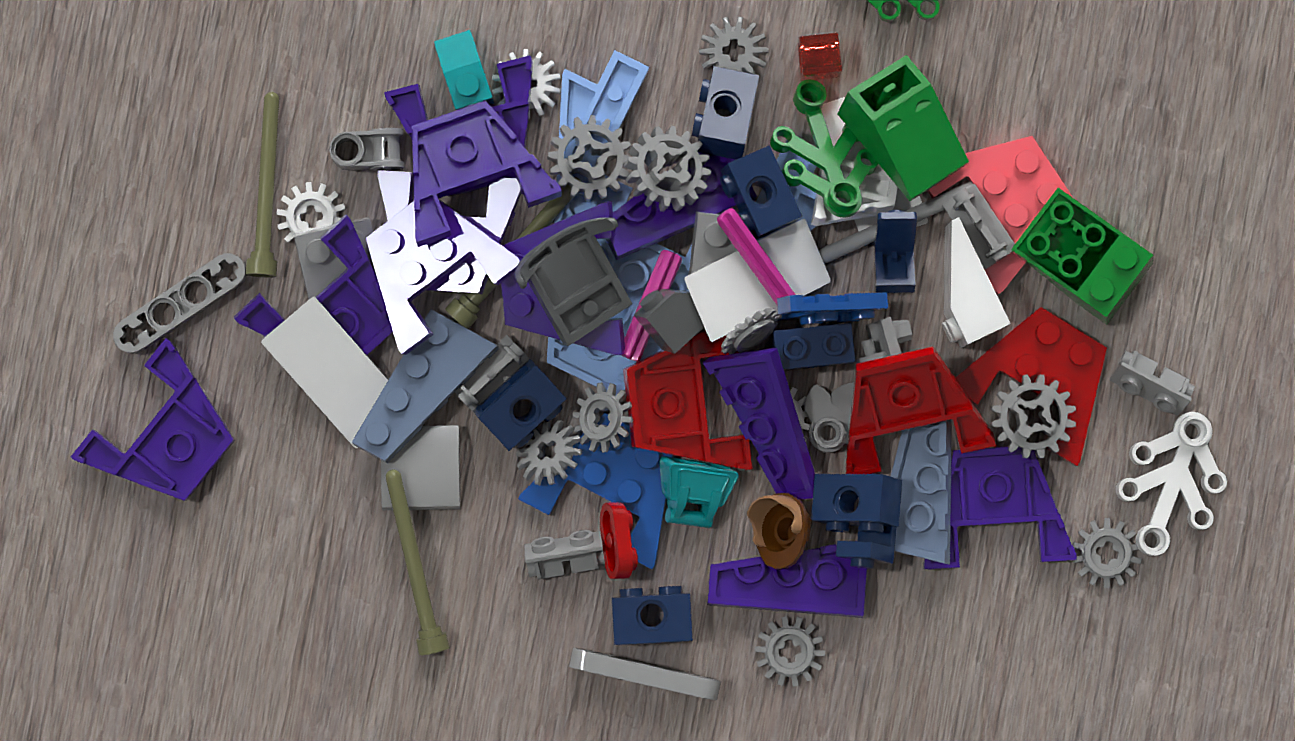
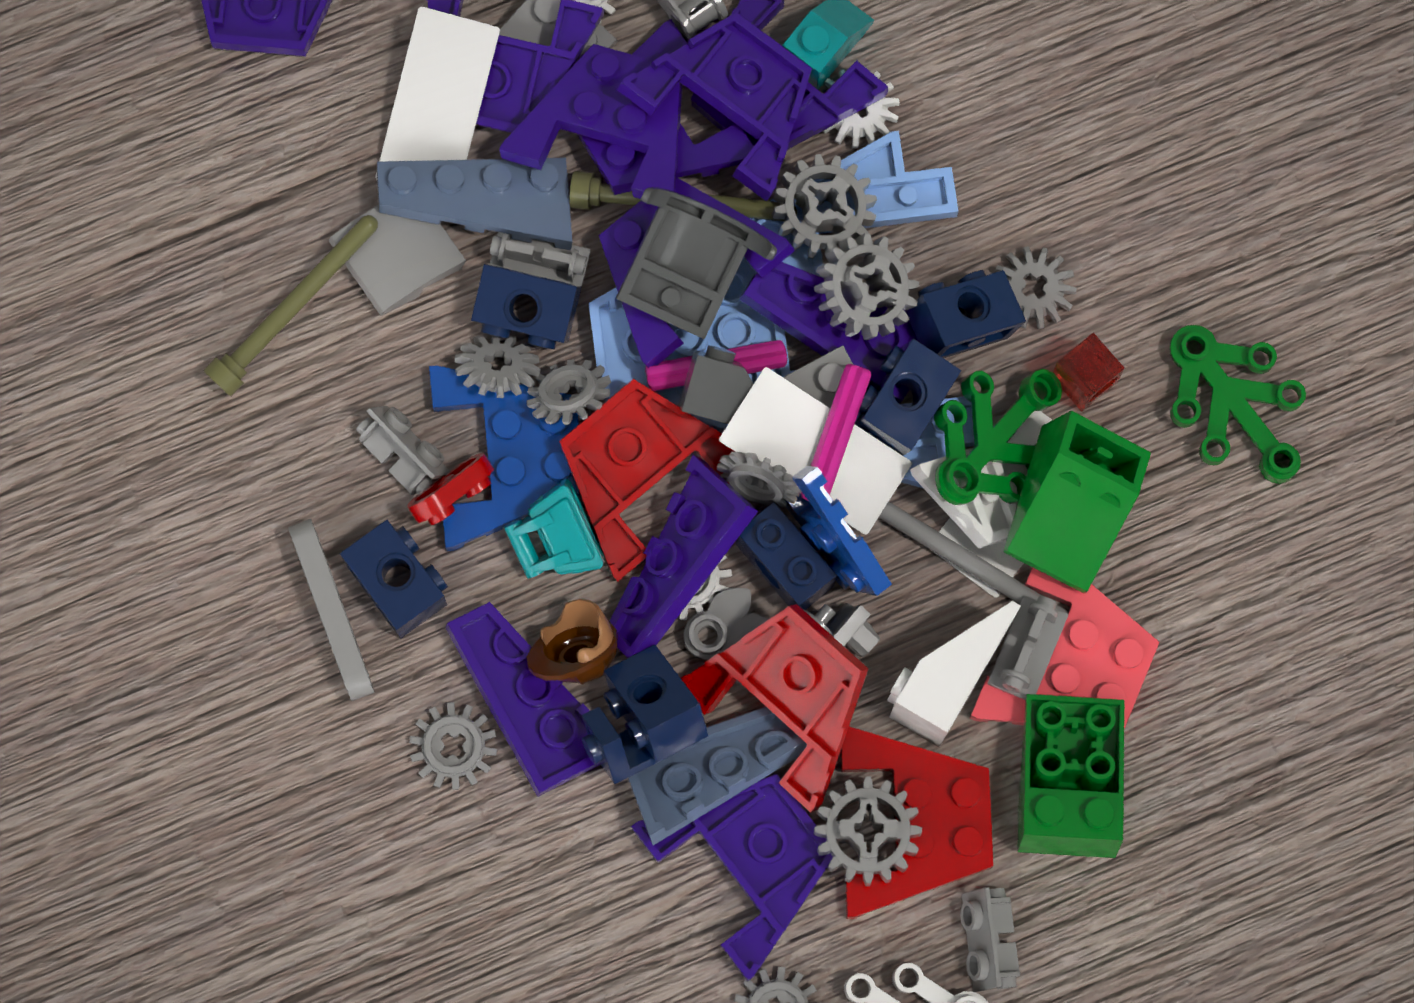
camera: 50 degrees right, 10 degrees down
dark blue bracket [874,210,917,293] -> none

